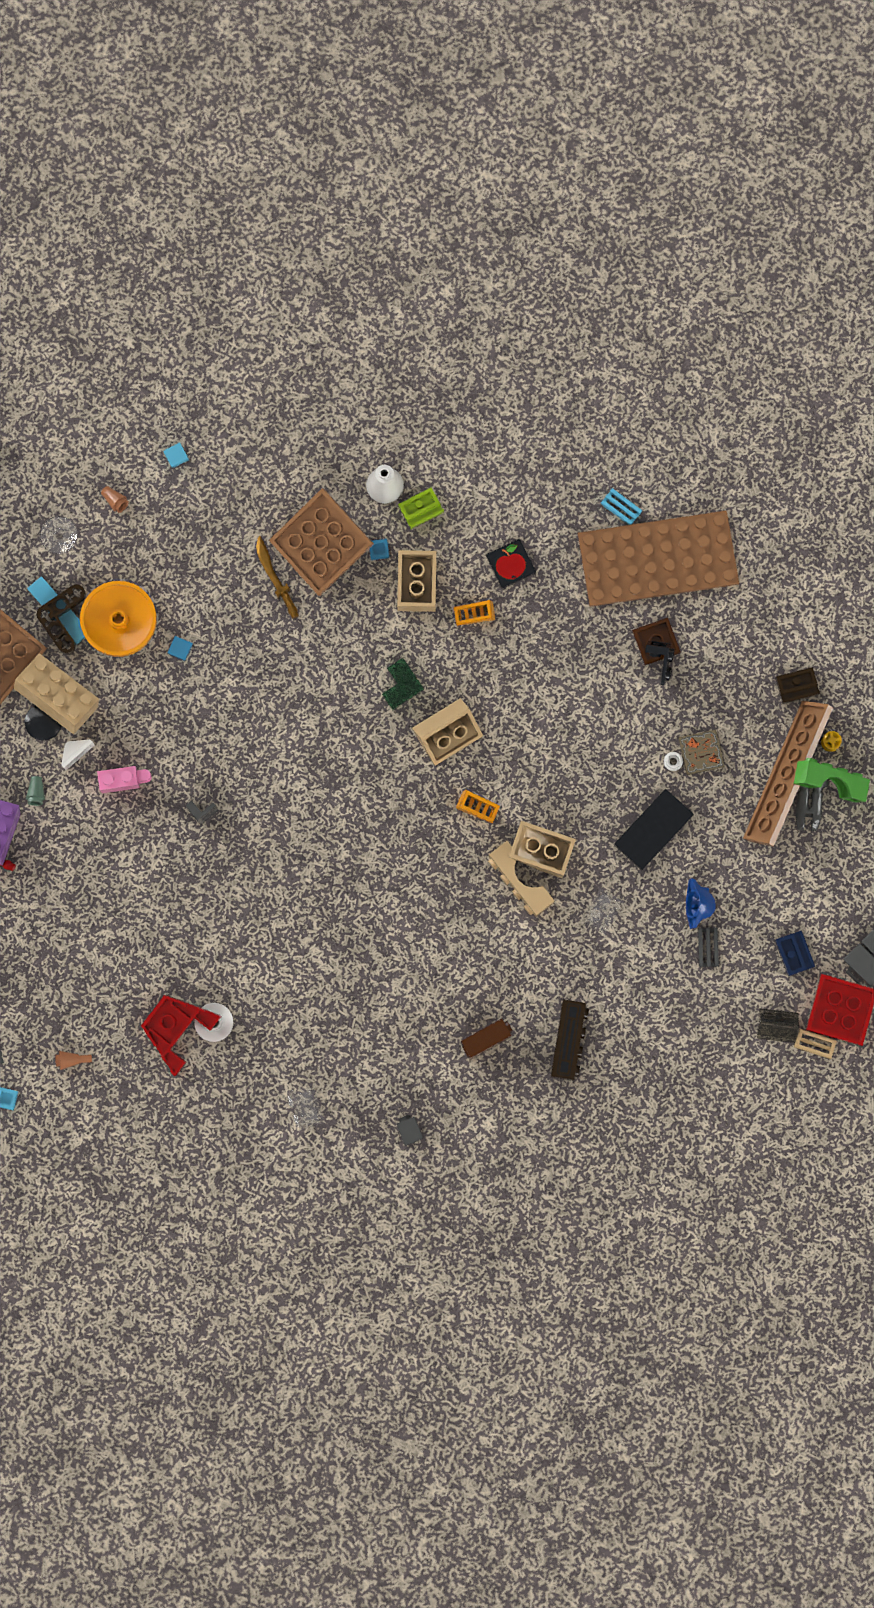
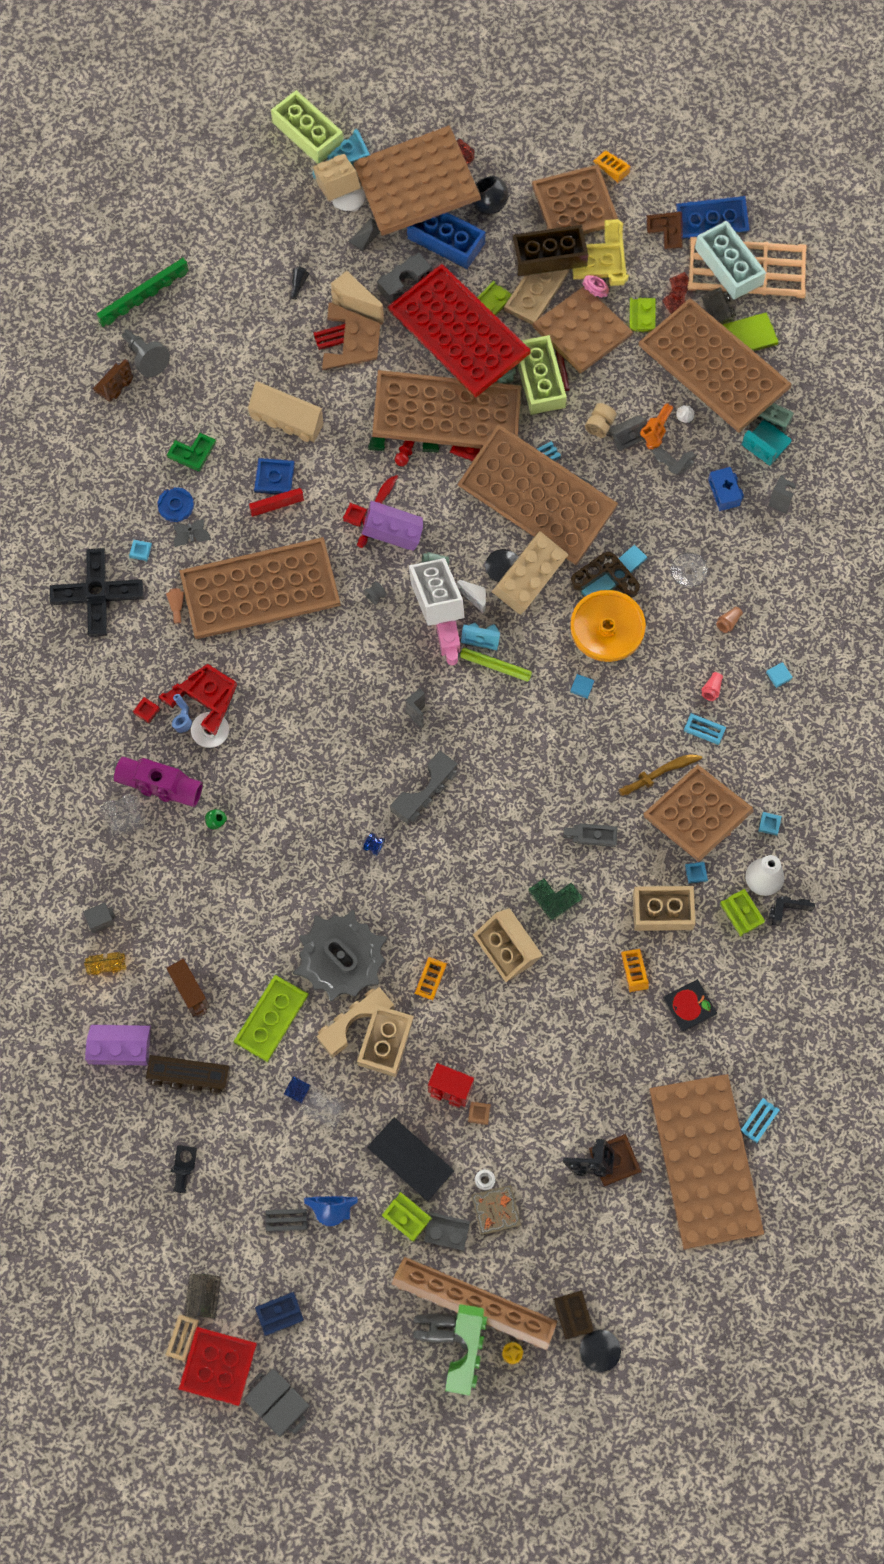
camera: 90 degrees right, 10 degrees down
none -> black piece [50,548,144,637]
none -> clear yellow hinge [84,951,127,975]
none -> medium lavender slope [85,1025,151,1065]
none -> magenta brick [114,756,203,807]
none -> red plate [133,697,160,724]
none -> black bracket [170,1145,197,1193]
none -> medium blue plate [172,694,192,733]
none -> medium nougat plate [179,537,341,640]
none -> green piece [205,809,227,829]
none -> lime tile [233,975,309,1063]
none -> clear blue plate [284,1076,311,1104]
none -> dark grey piece [293,910,388,1001]
none -> clear blue wheel [363,832,385,856]
none -> dark grey wheel [364,581,387,605]
none -> lime plate [382,1192,433,1242]
none -> dark grey arch [390,750,458,825]
none -> white brick [409,558,464,626]
none -> dark grey plate [424,1212,470,1252]
none -> red brick [428,1063,474,1108]
none -> lime axle [460,648,532,682]
none -> medium azure tile [461,623,500,651]
none -> medium nougat tile [468,1102,491,1125]
none -> dark grey hinge [563,823,618,847]
none -> black dish [580,1329,621,1372]
none -> medium azure tile [684,713,726,745]
none -> coral cone [701,672,723,701]
none -> medium azure tile [758,812,782,836]
none -> black bracket [769,896,815,926]

